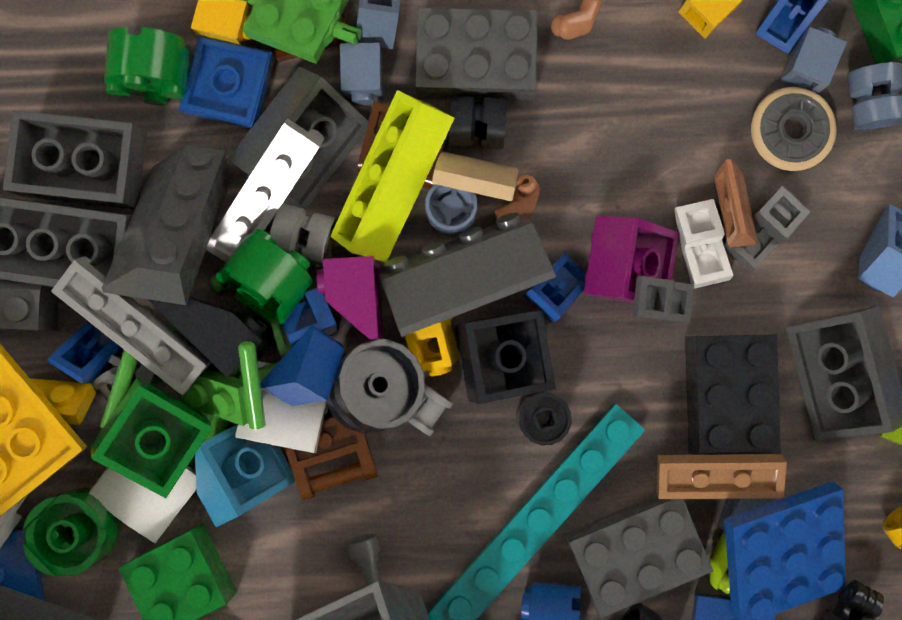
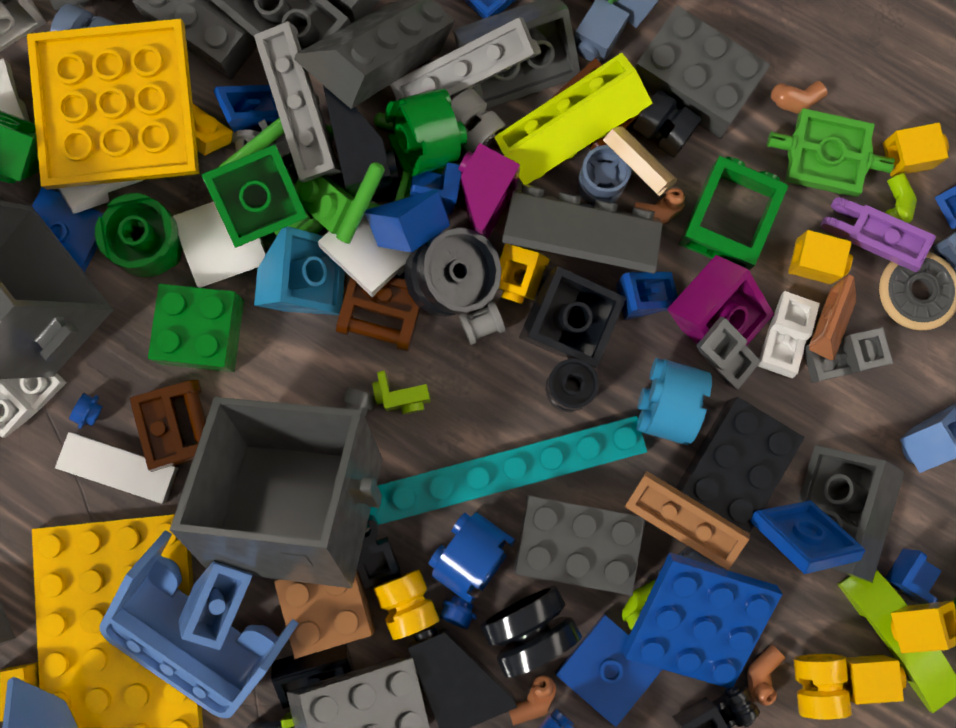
camera: 25 degrees right, 5 degrees down
none -> lime bracket [372,370,431,415]
none -> dark azure brick [636,358,712,445]
none -> green window [678,156,789,270]
none -> nougat arm [747,644,786,706]
none -> blue plate [750,500,866,574]
none -> bright green plate [767,108,895,197]
none -> yellow brick [788,230,853,285]
none -> medium lavender hinge [821,197,936,273]
none -> lime arm [886,173,917,223]

